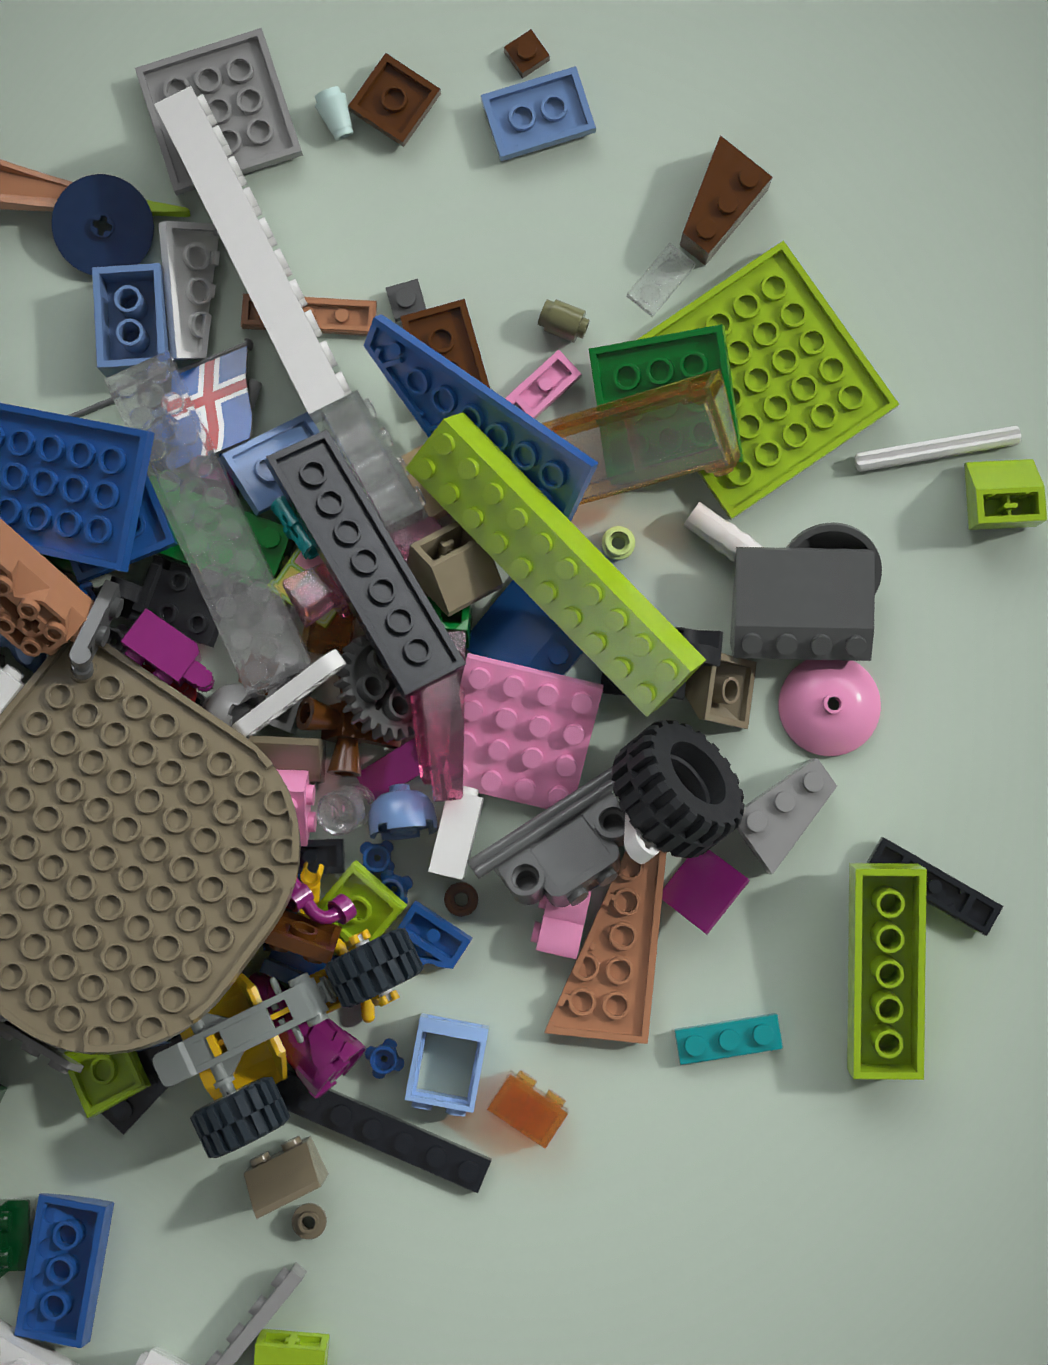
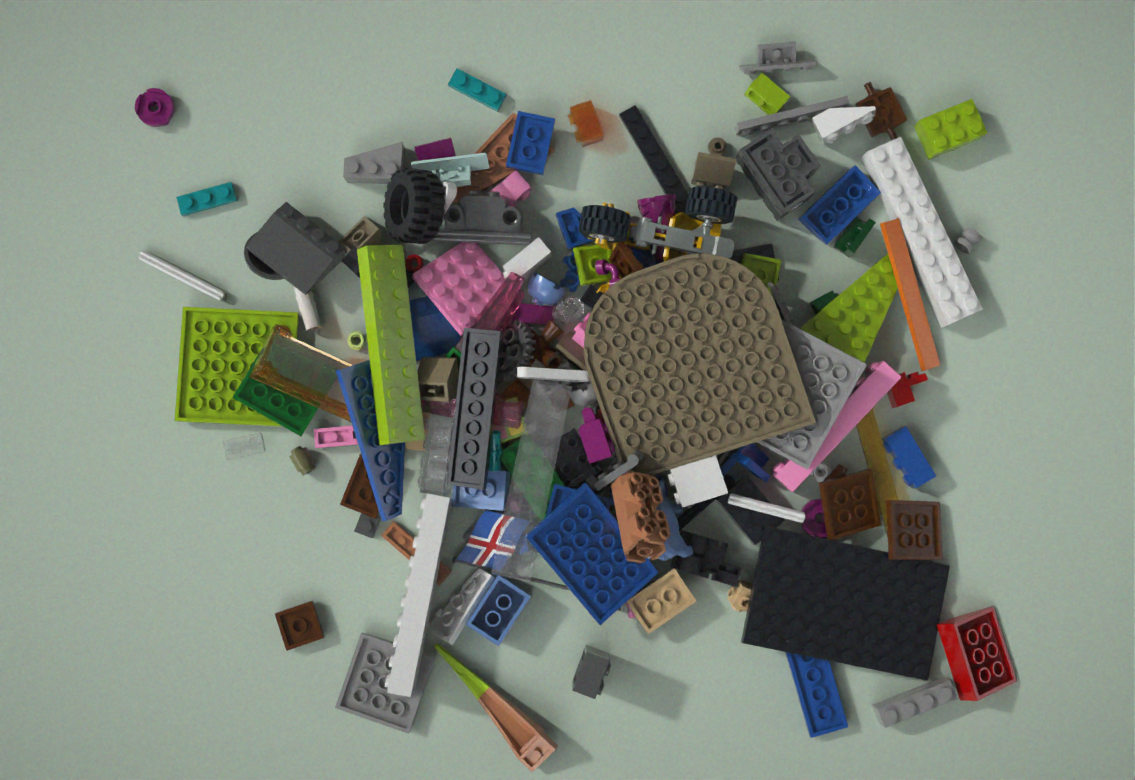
camera: 145 degrees left, 0 degrees up
dark blue piece [51,174,154,275] -> none
light aqua cone [315,86,354,141] -> none
blue plate [365,1038,405,1079] -> none
light blue window [405,1013,489,1117] -> none
reddish brown plate [444,882,479,917] -> none
medium blue plate [481,66,596,161] -> none
reddish brown plate [504,29,550,79] -> none
reddish brown wedge [680,135,773,265] -> none
bright pink dish [778,660,881,756] -> none
lime brick [847,863,927,1080] -> none
black plate [867,837,1003,936] -> none
lime slope [964,459,1047,530] -> none
none -> teal plate [176,182,238,216]
none -> red plate [405,254,424,274]
none -> light aqua bracket [411,153,489,187]
none -> blue plate [506,111,555,175]
none -> dark grey piece [735,129,821,221]

